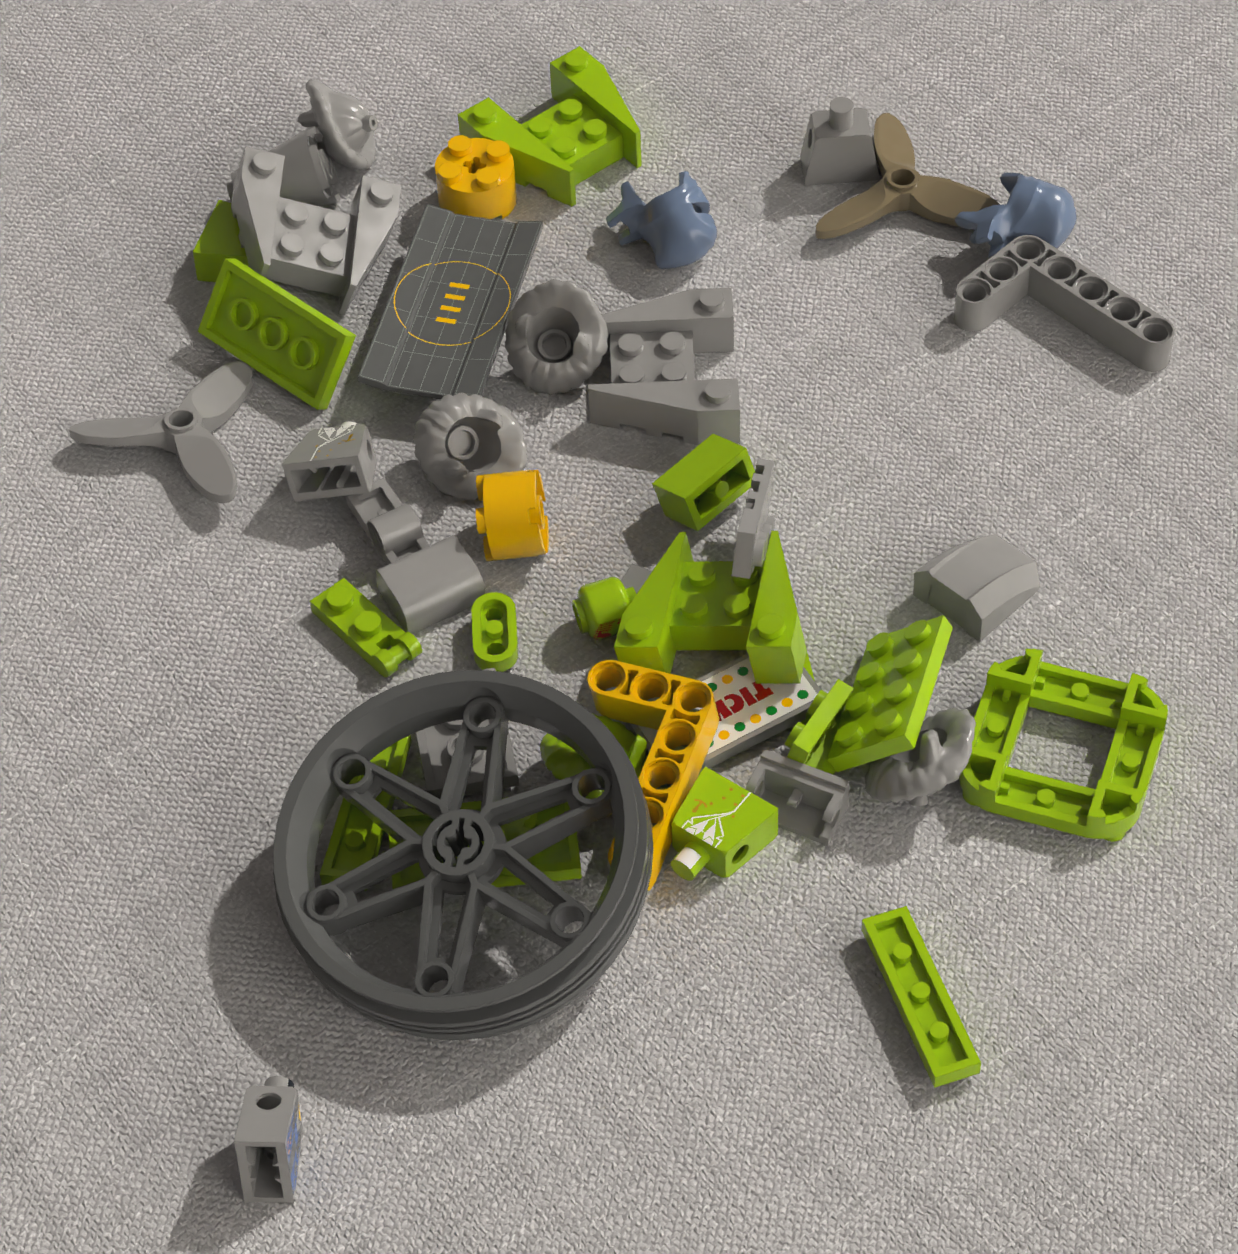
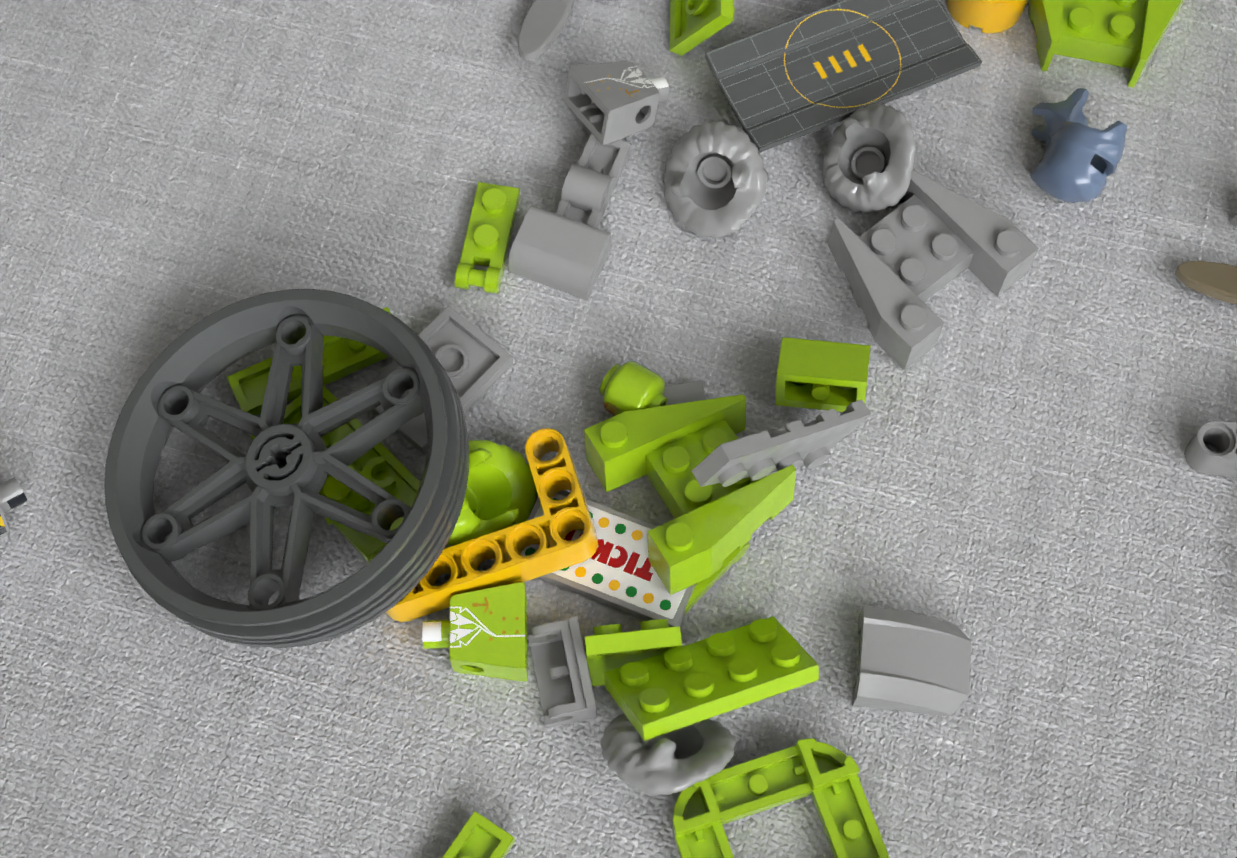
camera: 50 degrees right, 15 degrees up
lime plate [471,592,518,672] -> none
yellow brick [476,470,549,561] -> none

